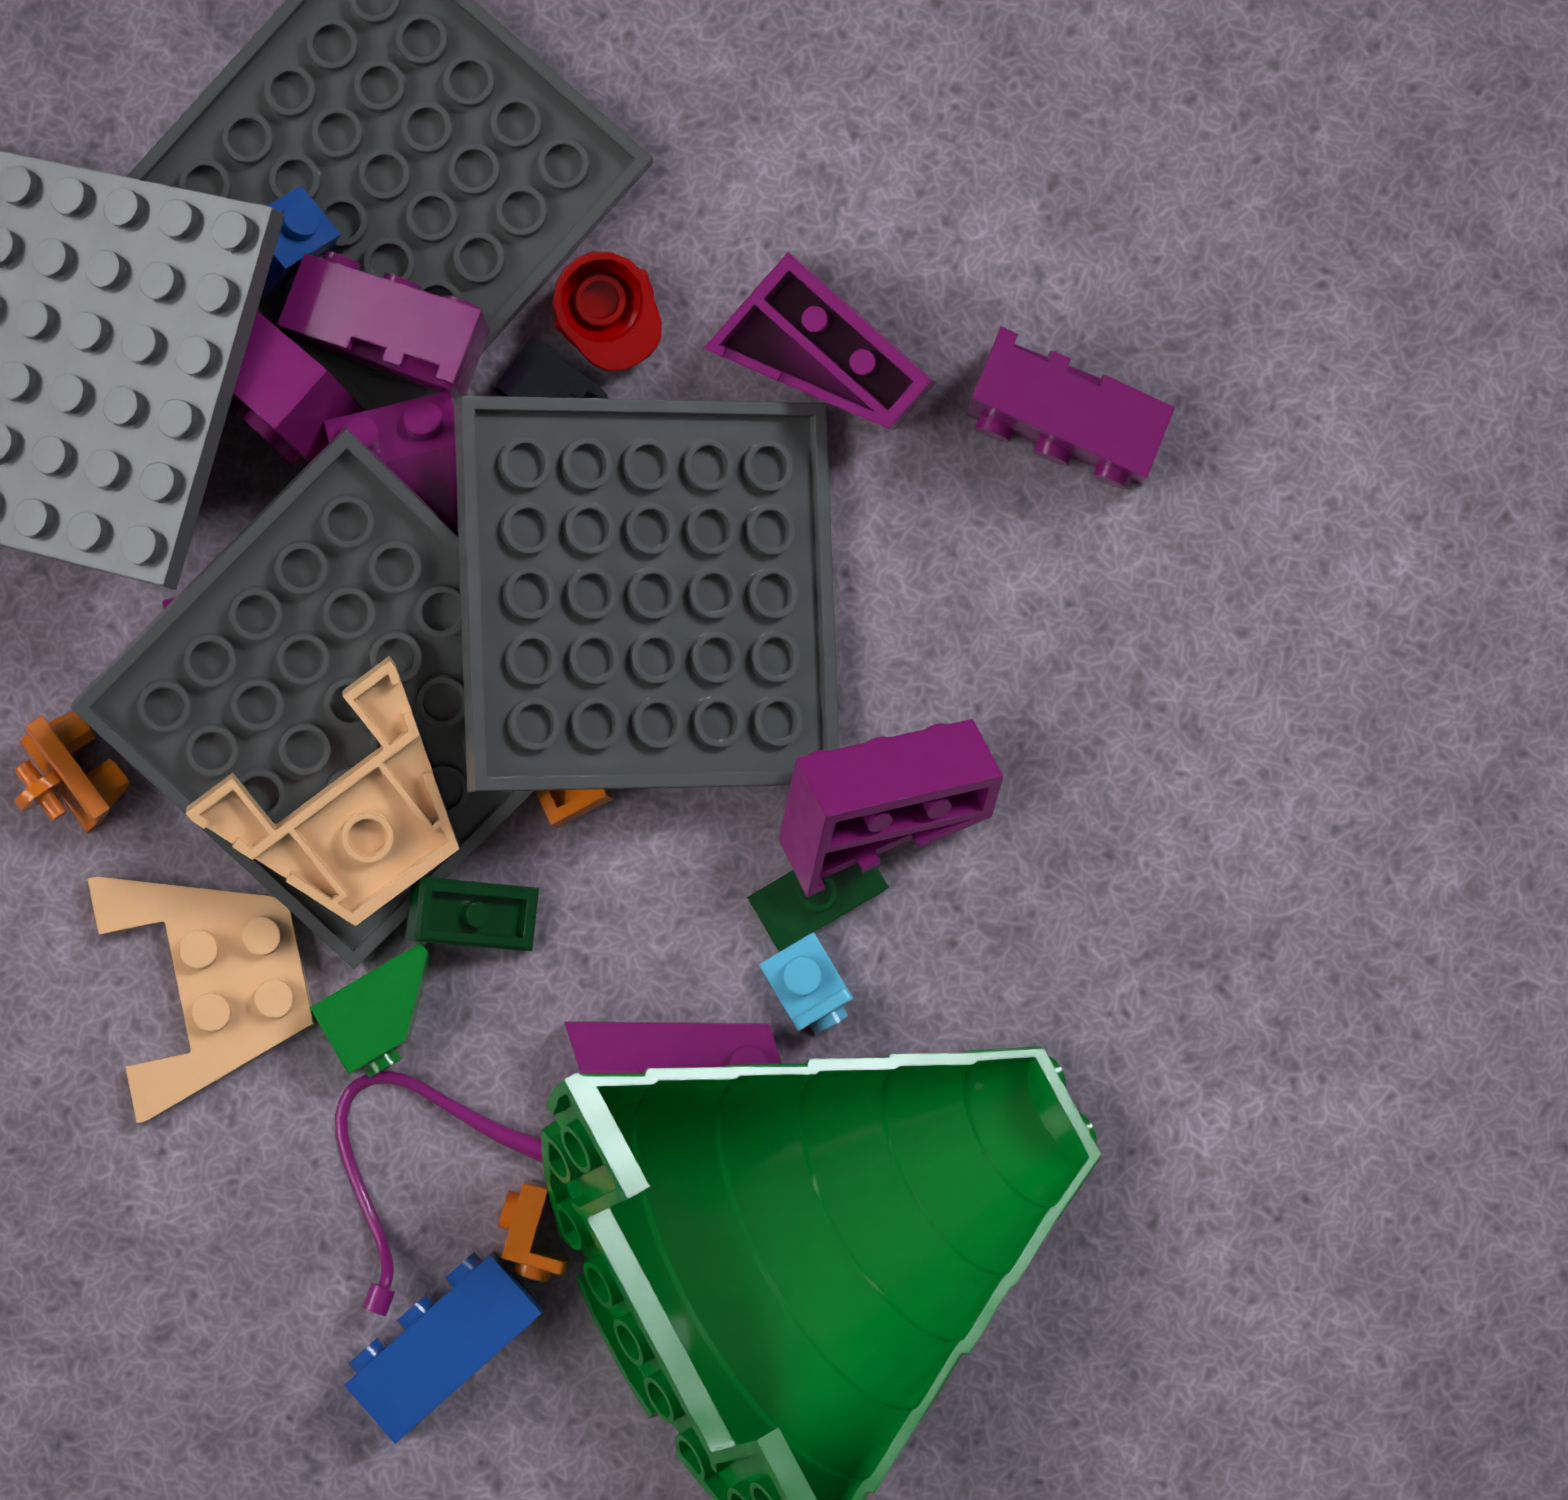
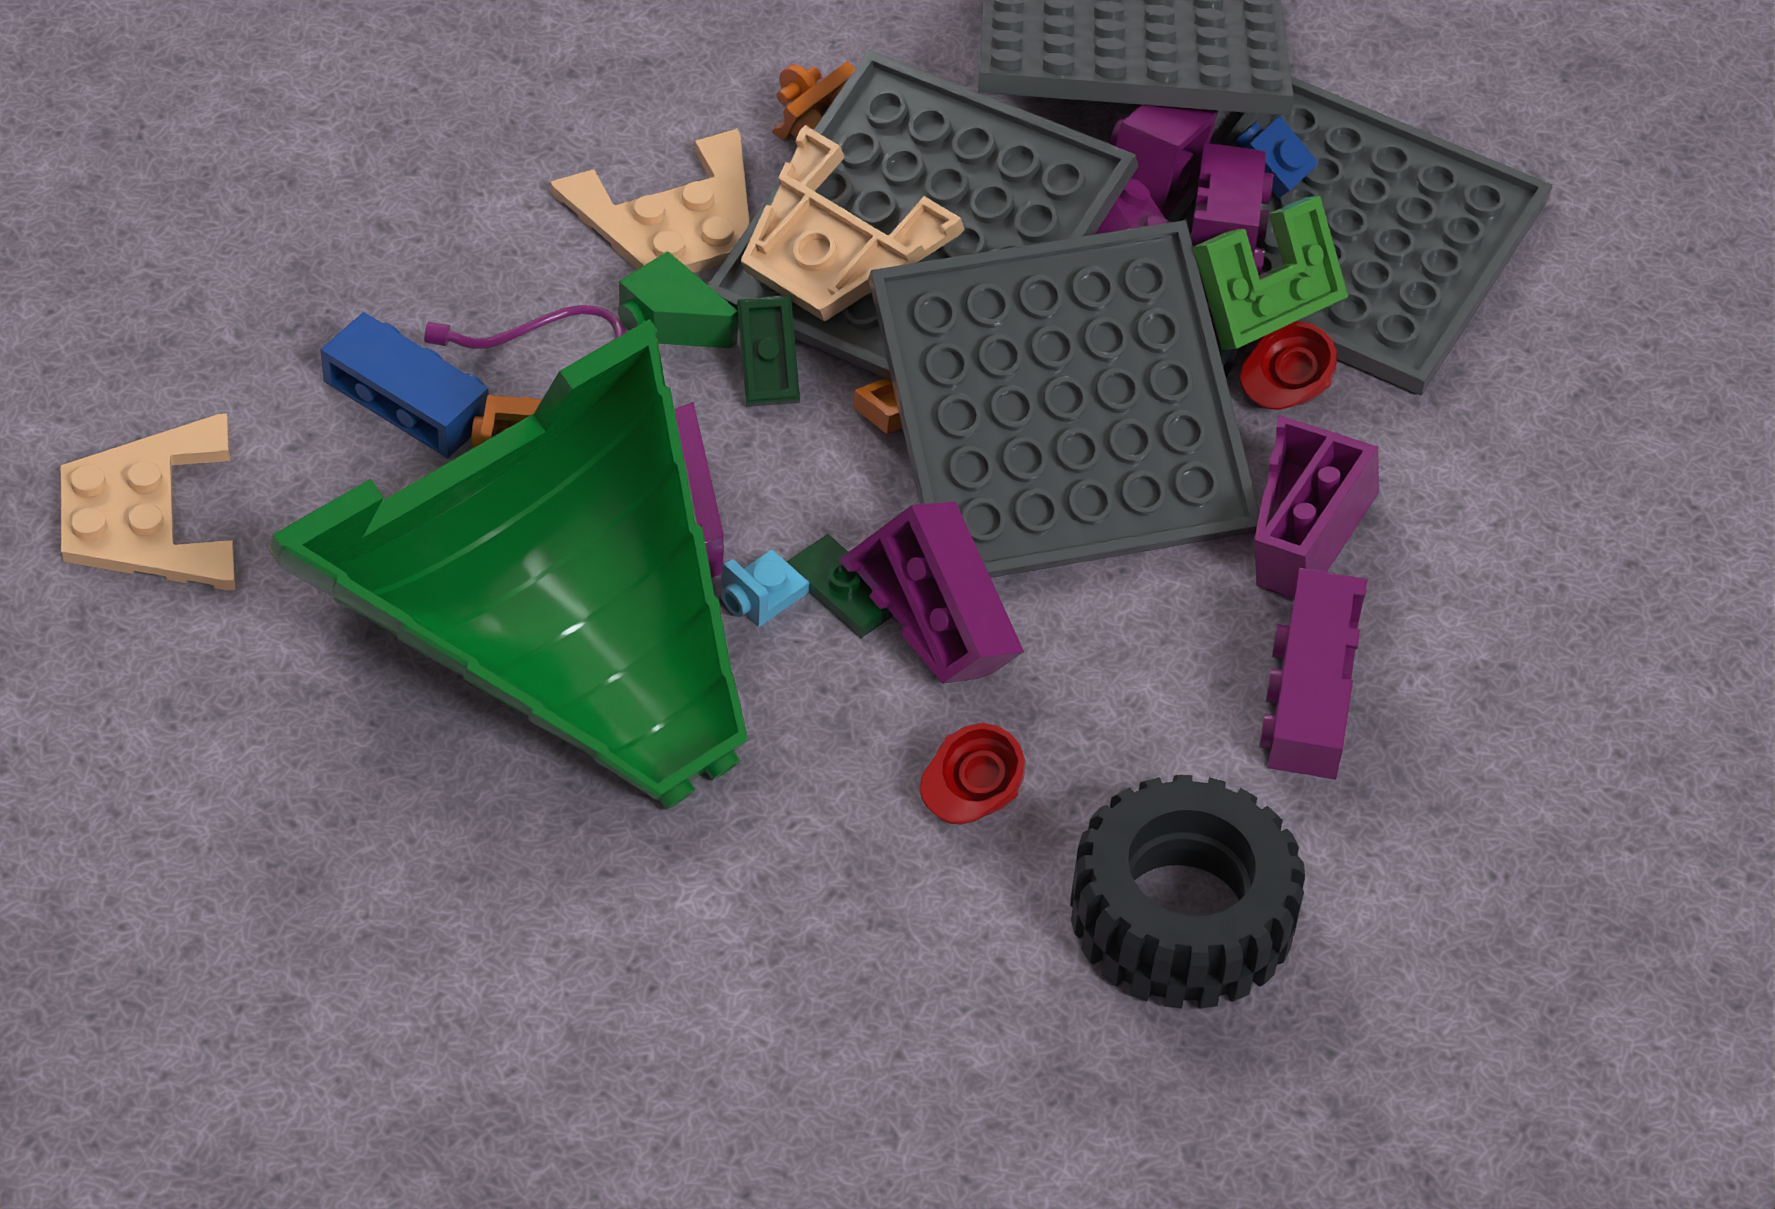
camera: 80 degrees right, 35 degrees down
none -> red hat [919,723,1026,825]
none -> black tyre [1070,775,1305,1009]
none -> bright green plate [1193,196,1348,350]

